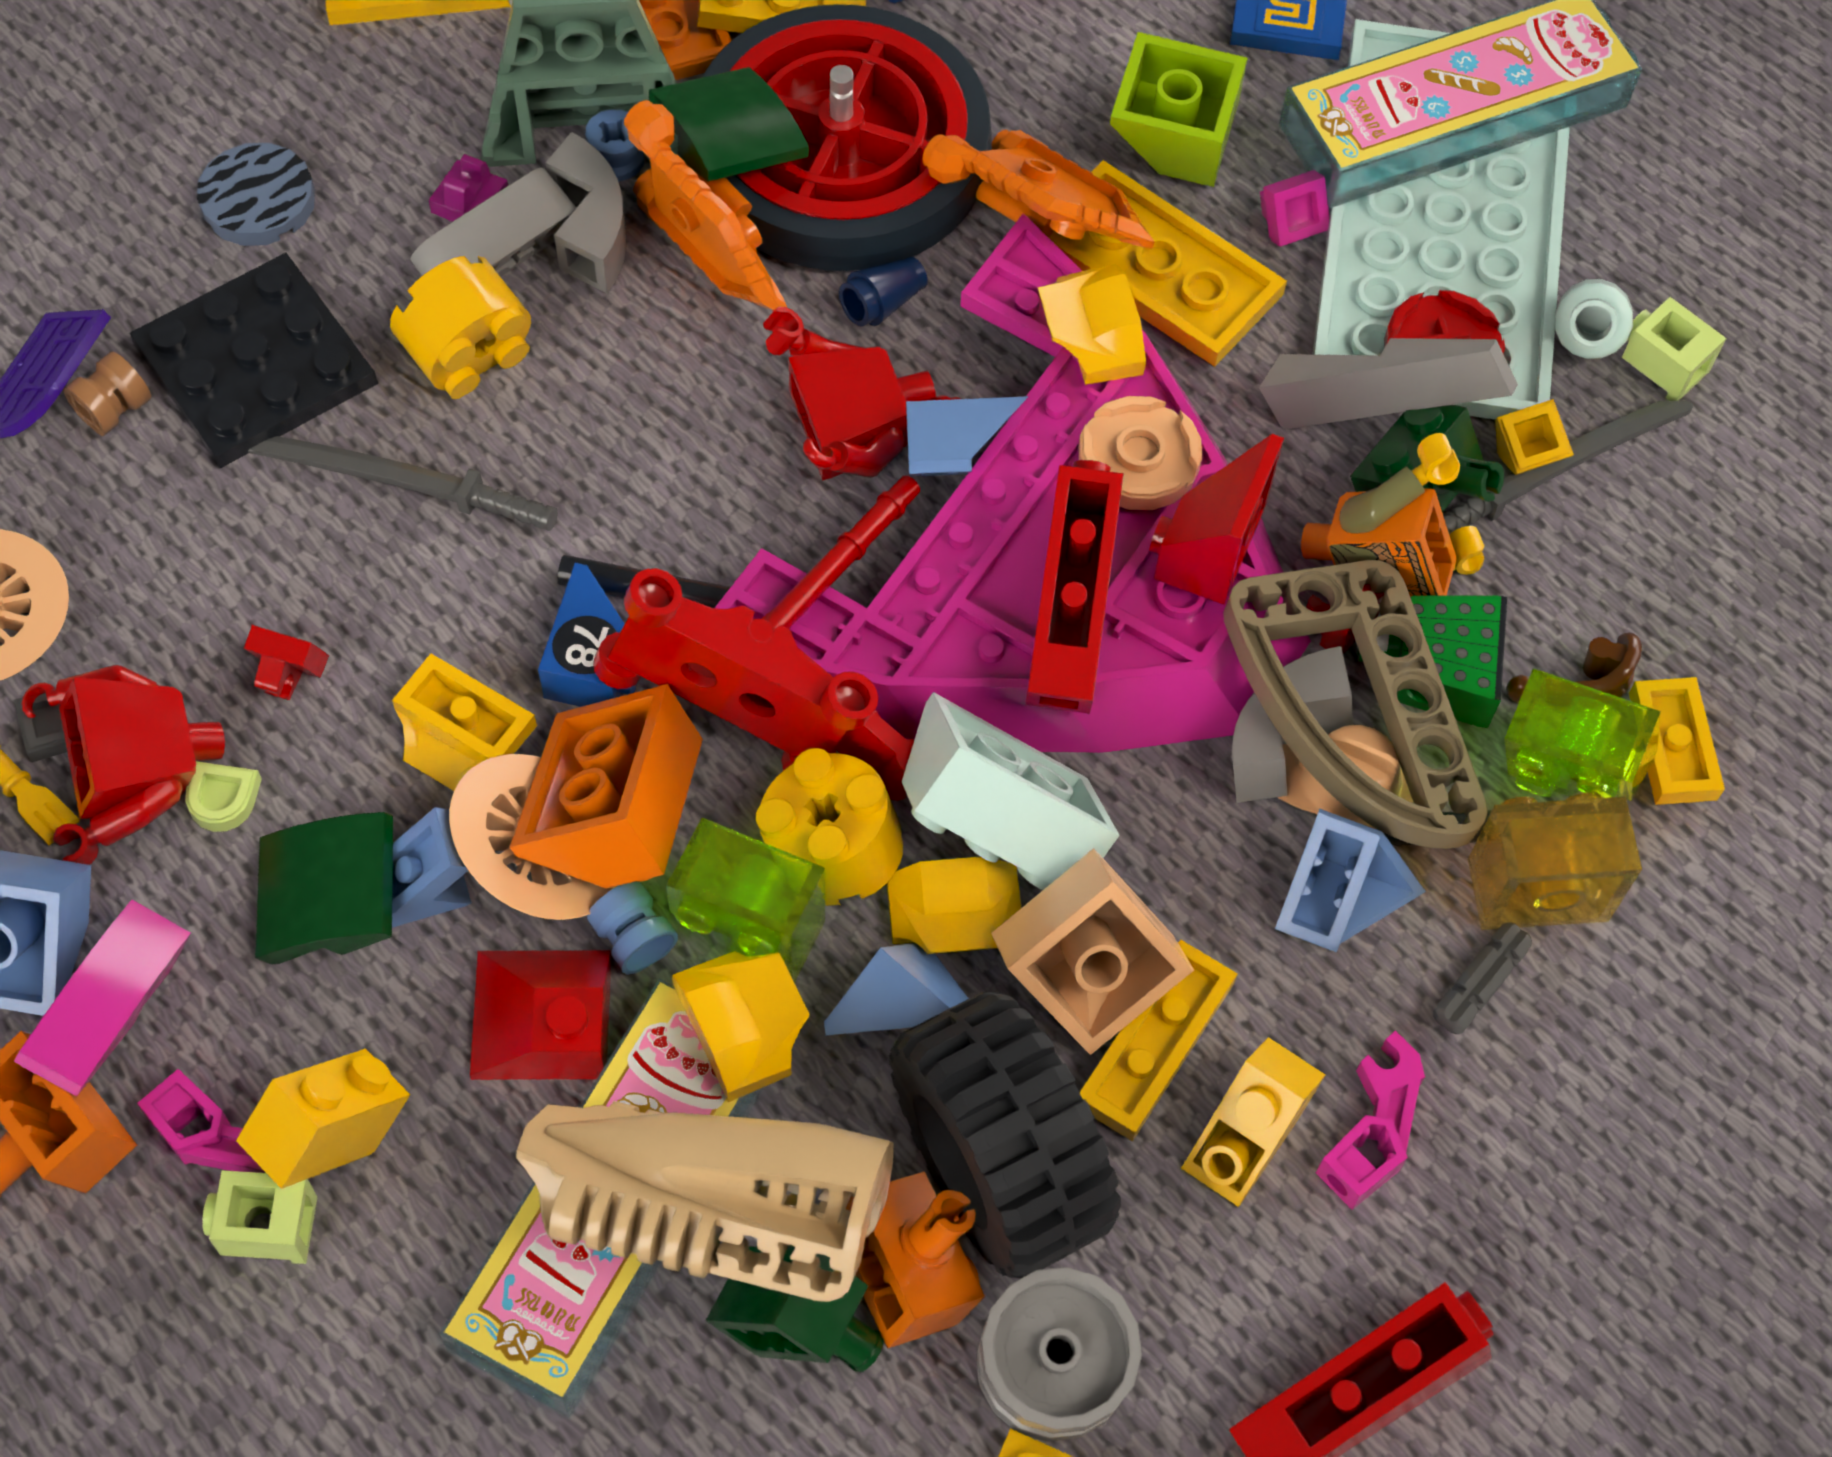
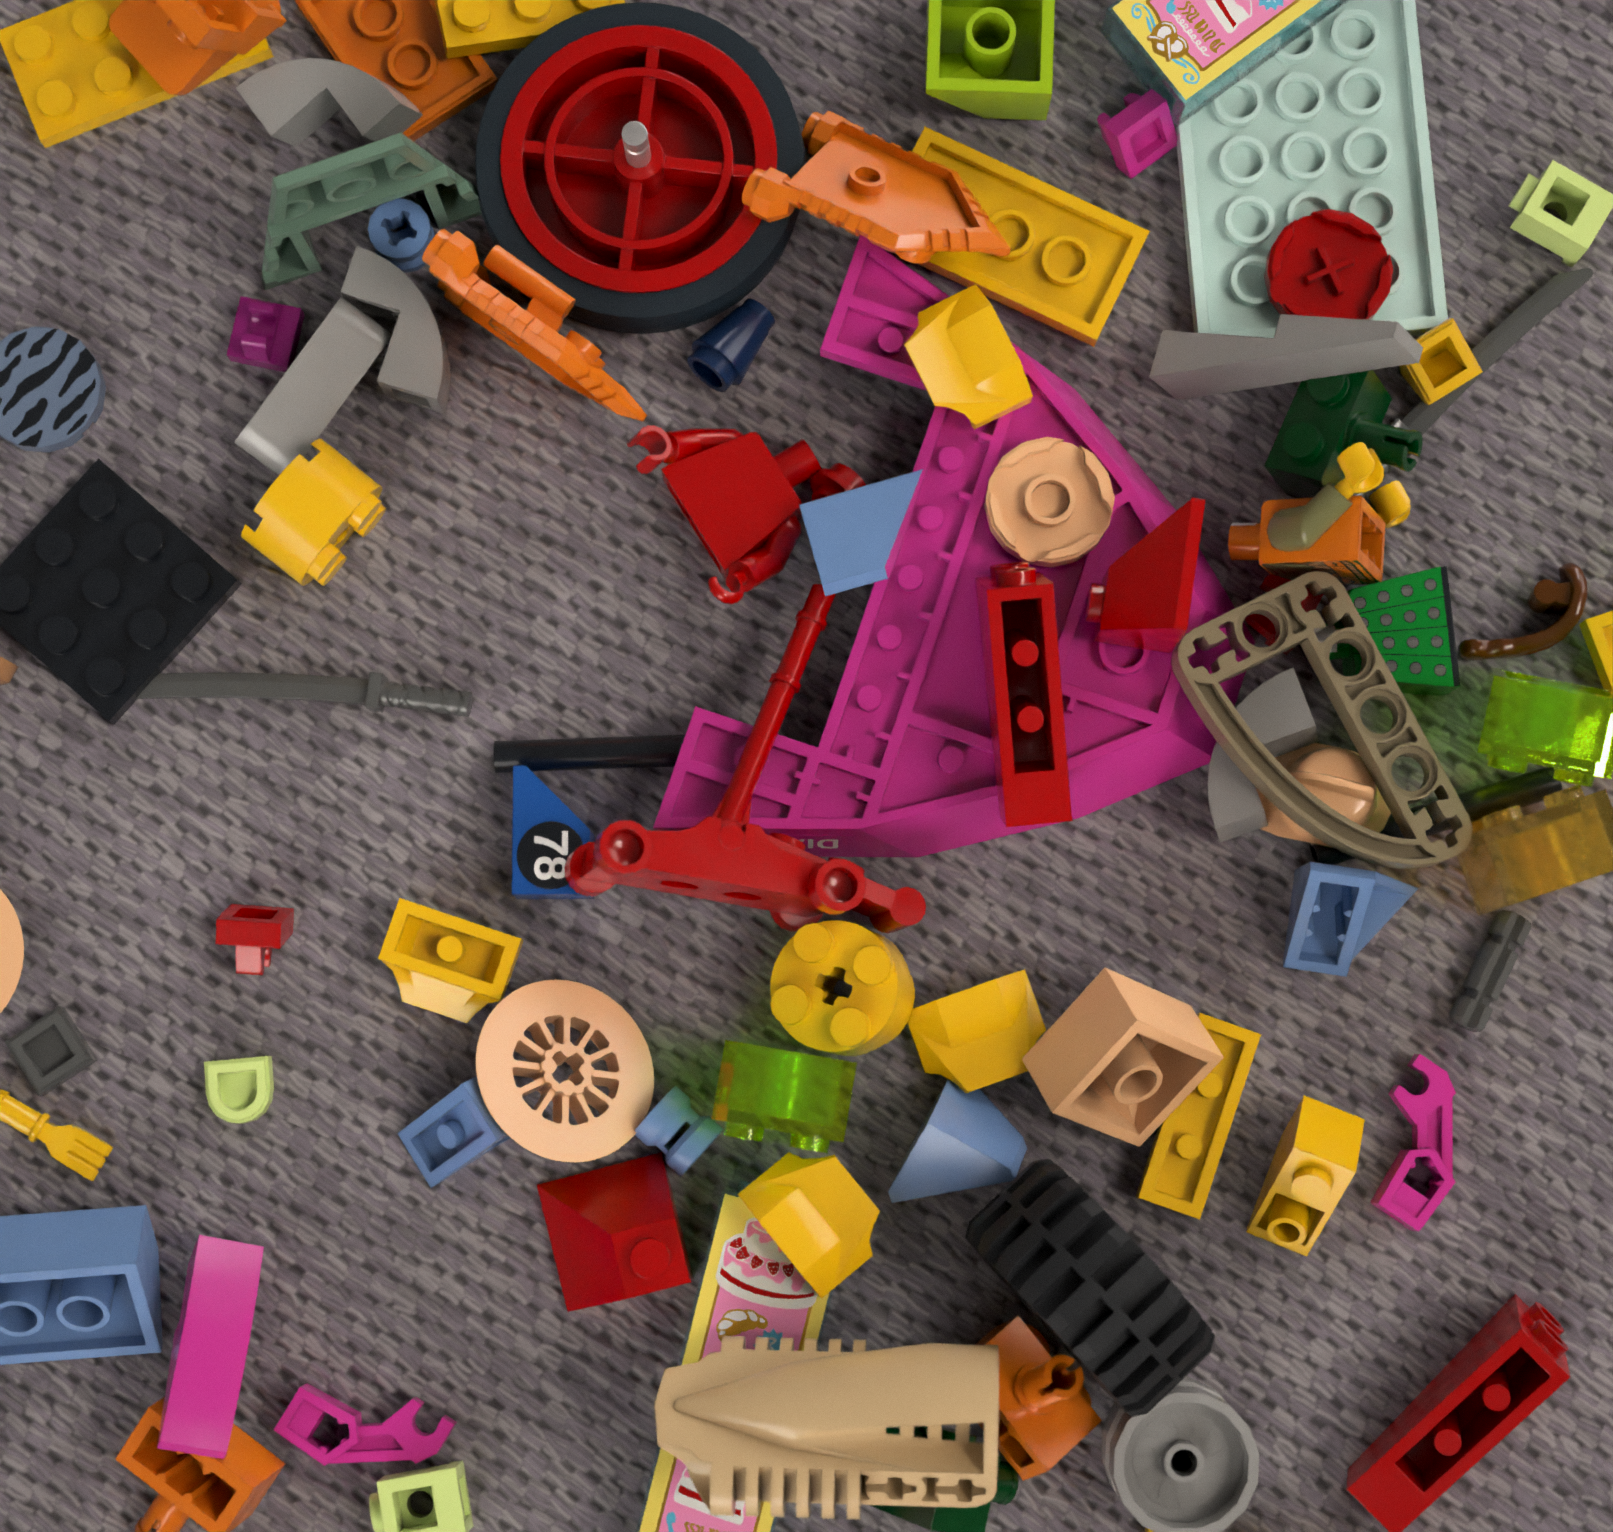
camera: 10 degrees left, 20 degrees up
red torso [21,665,225,865] -> none
yellow brick [236,1048,411,1189] -> none
dark green slope [255,812,393,965] -> none
orange slope [510,684,703,888] -> none
dark green slope [649,67,809,182] -> none
light aqua slope [902,692,1120,890] -> none
light aqua head [1555,279,1633,359] -> none

